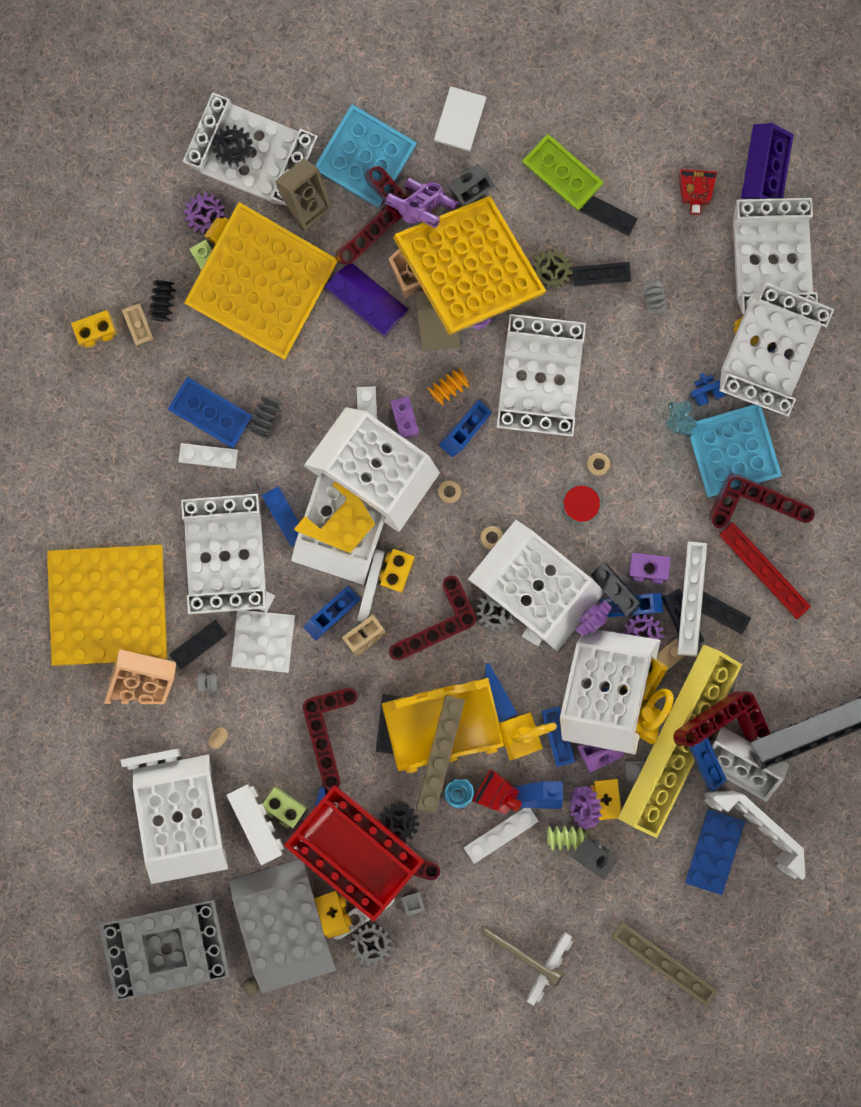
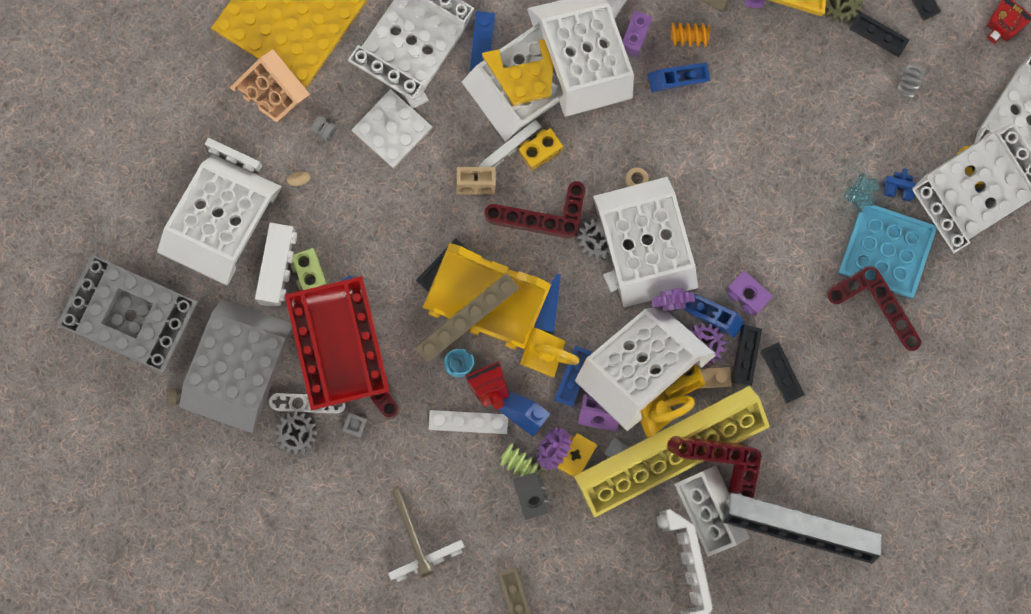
camera: 35 degrees right, 5 degrees down
black plate [169,620,227,670] -> none
blue slope [303,586,361,641] -> none
dark red beam [303,688,358,790] -> none
yellow brick [314,891,352,939] -> none
black gear [379,802,419,843] -> none
tan piece [438,480,461,503] -> none
white slope [497,314,586,437] -> none
red tile [562,485,601,523] -> none
tan piece [587,453,610,476] -> none
black plate [590,562,643,617] -> none
white tile [677,541,707,657] -> none
blue plate [685,809,745,895] -> none
blue plate [689,738,727,792] -> none
red tile [719,522,811,620] -> none

